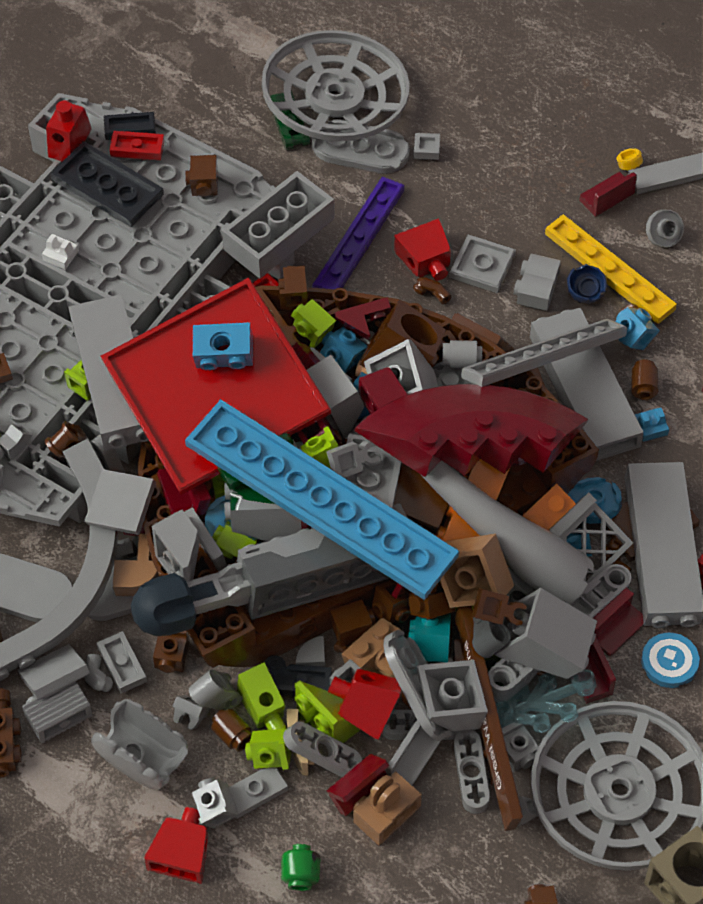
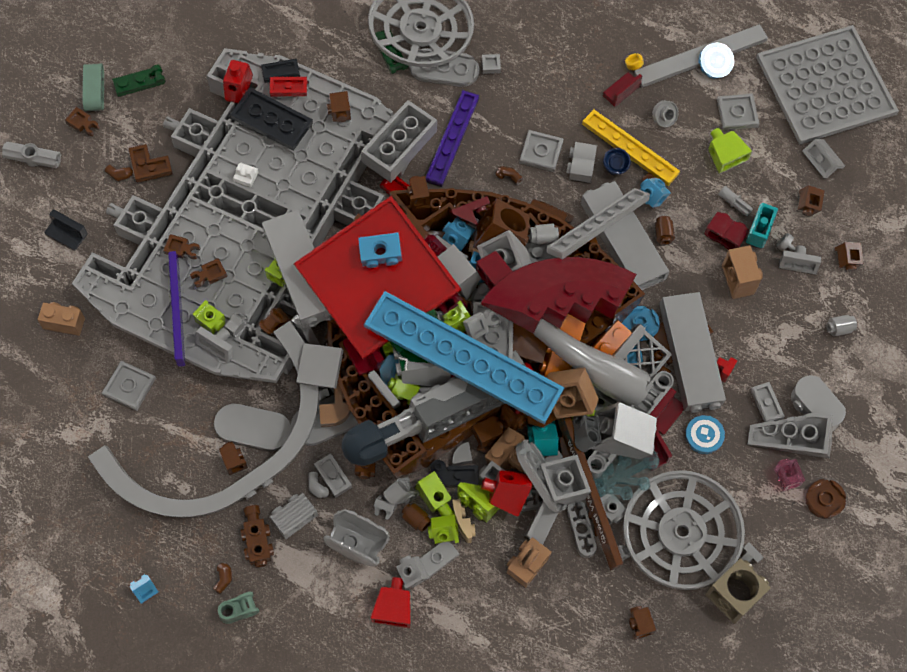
camera: 10 degrees left, 10 degrees up
light grey tile [18,644,90,700] -> none
light grey slope [152,510,200,582] -> none
green head [281,844,321,891] -> none
light grey beam [283,722,362,777] -> none
lime brick [291,299,336,348] -> none
dark red panel [326,754,389,816] -> none
red torso [394,219,451,281] -> none
reddish brown plate [471,588,527,625] -> none
dark azure tile [635,408,669,442] -> none

